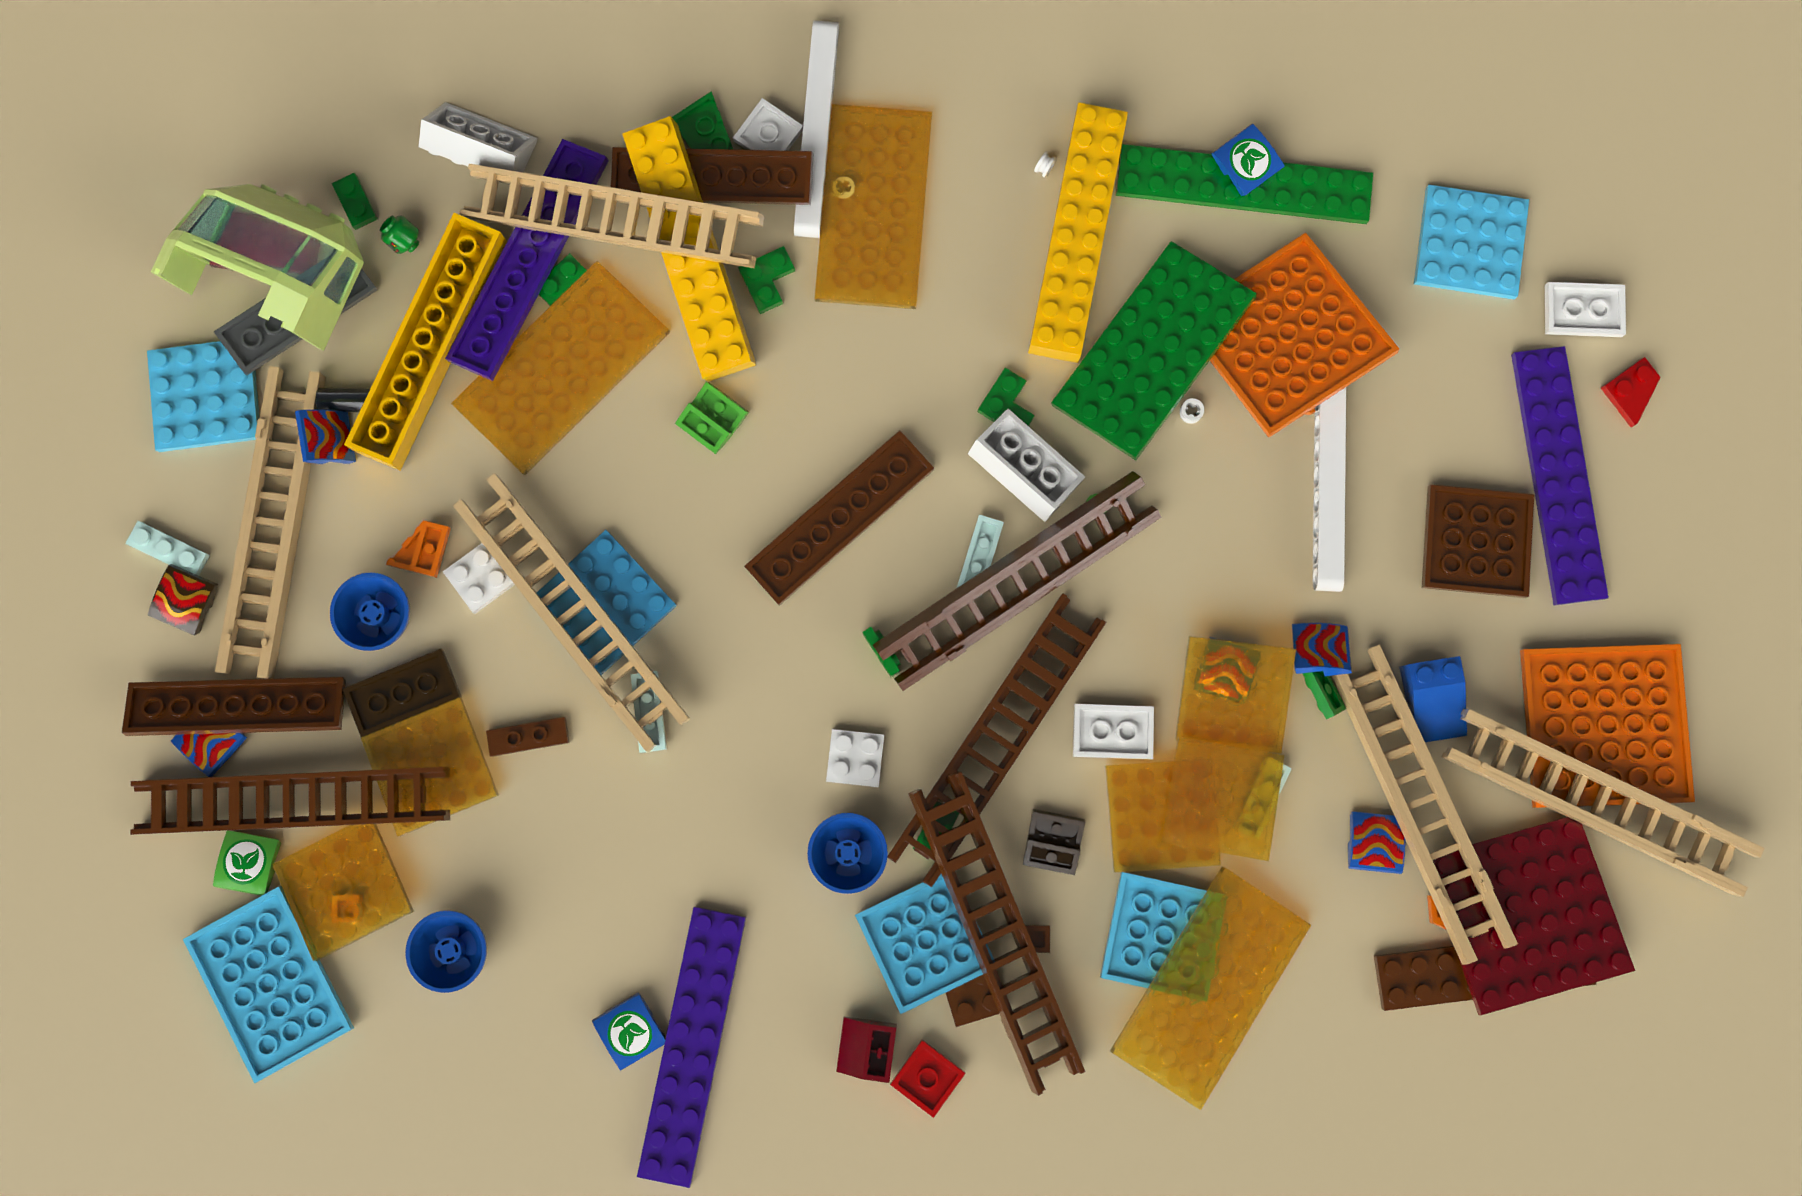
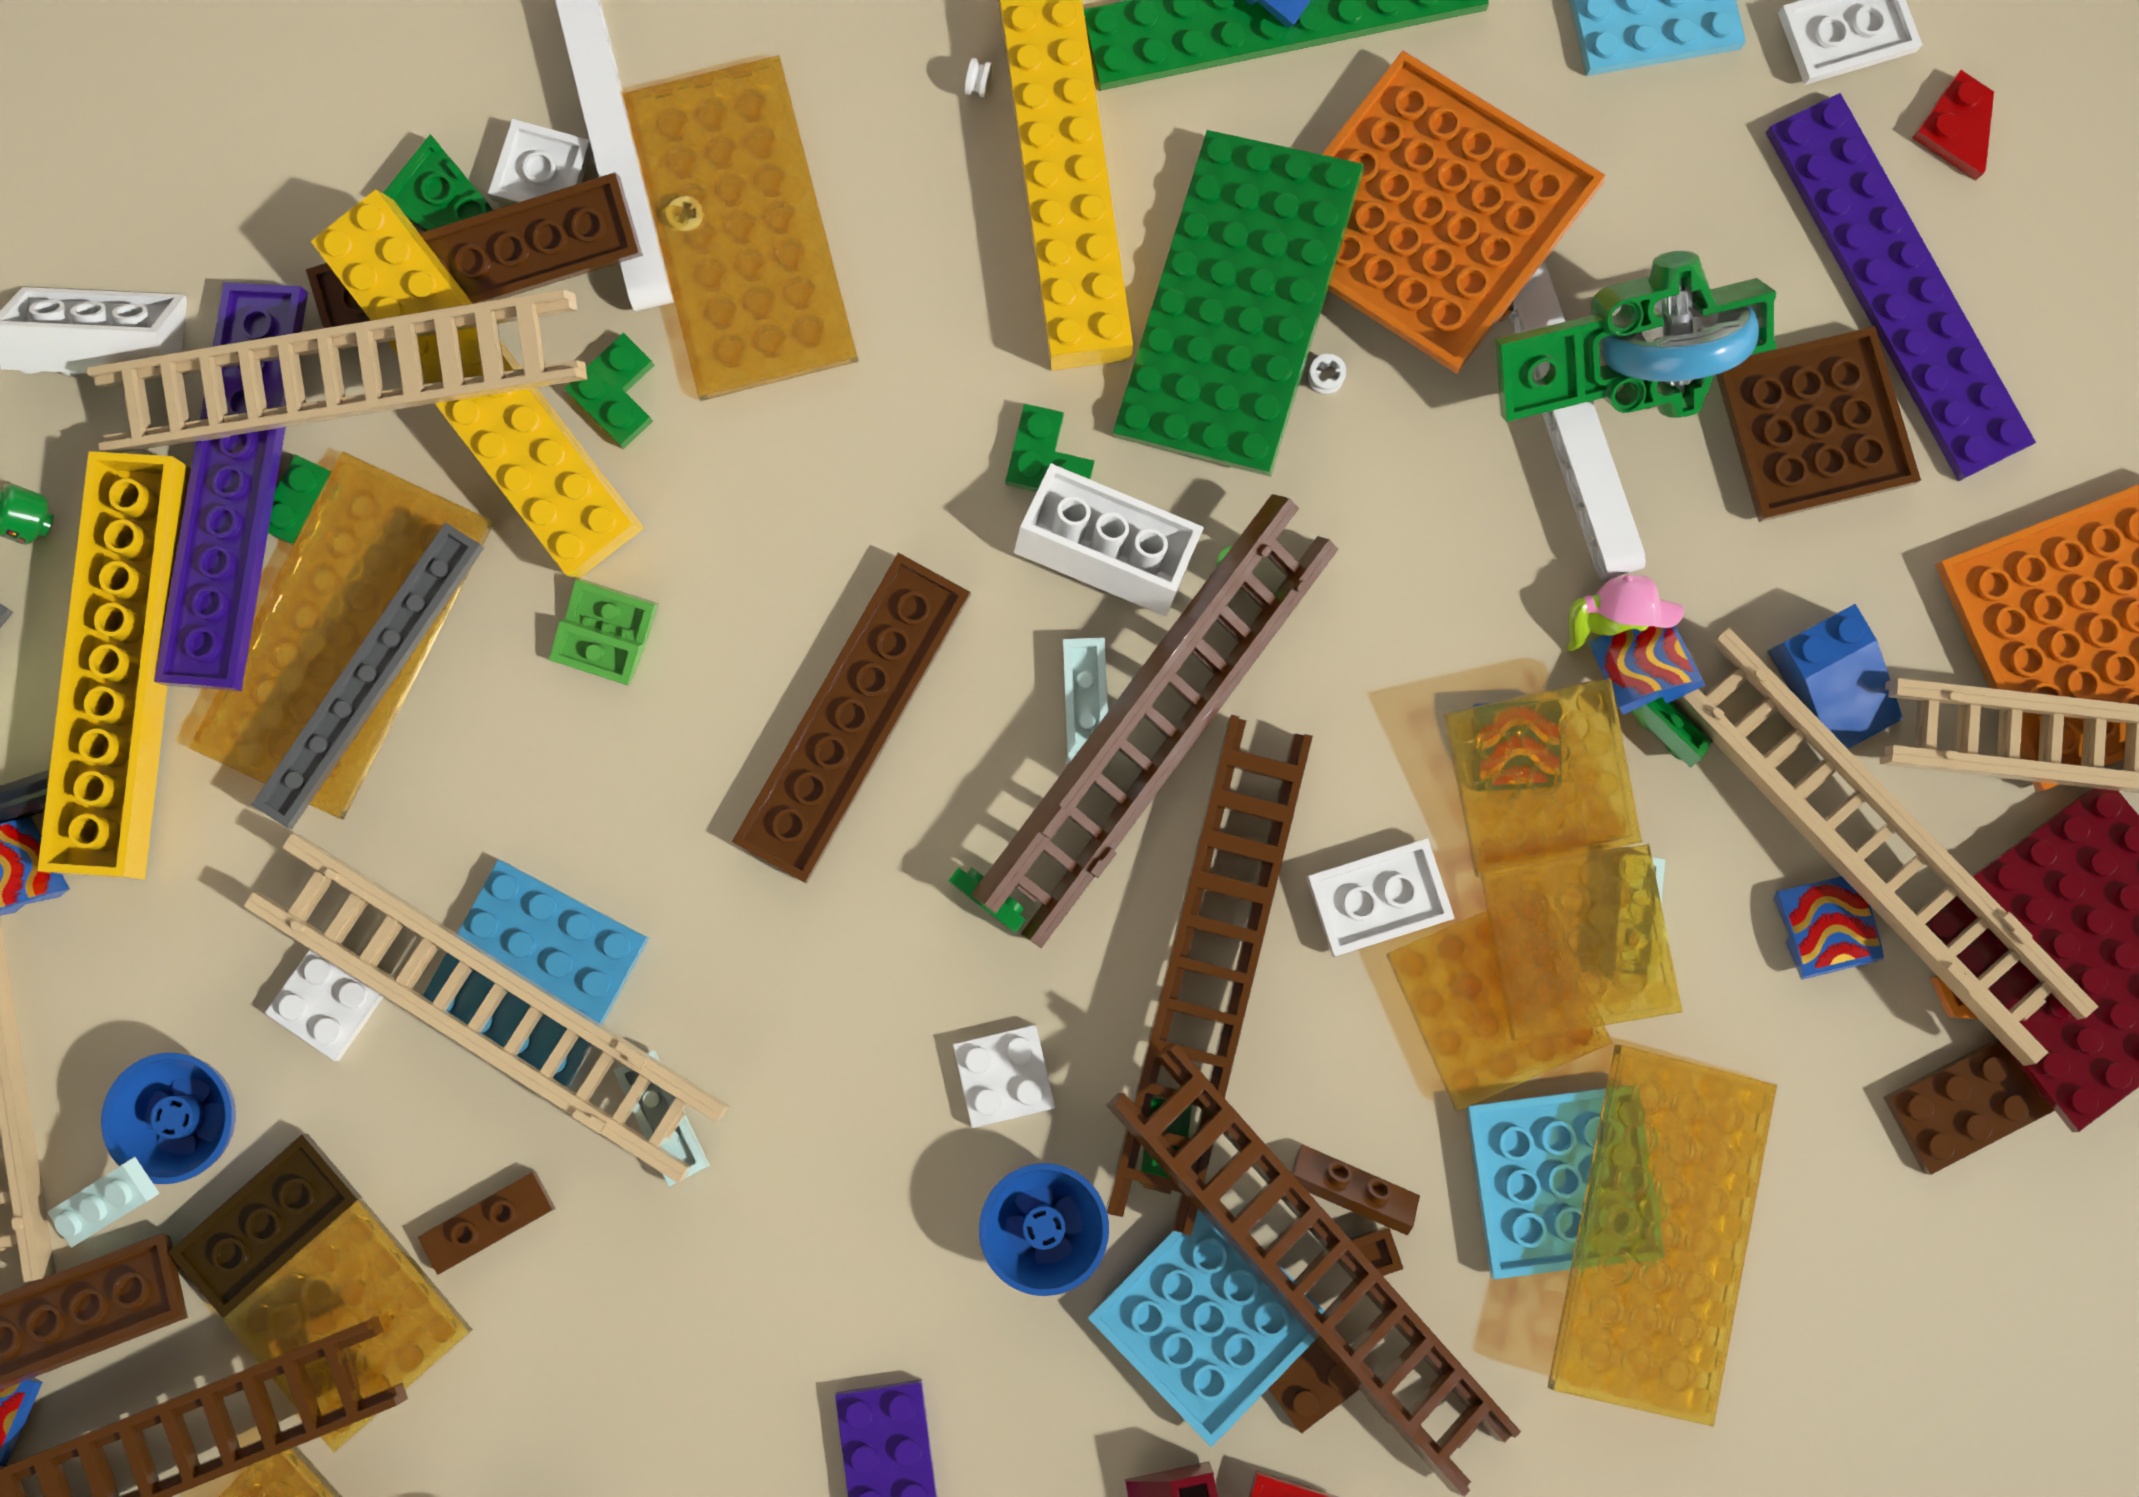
camera: 25 degrees left, 0 degrees up
orange wing [386,520,451,578] -> none
dark brown slope [1023,809,1085,875] -> none
none -> light aqua plate [47,1157,159,1248]
none -> dark grey plate [251,522,484,829]
none -> reddish brown plate [1291,1144,1420,1236]
none -> green piece [1495,251,1776,422]
none -> bright pink hair [1567,574,1684,651]

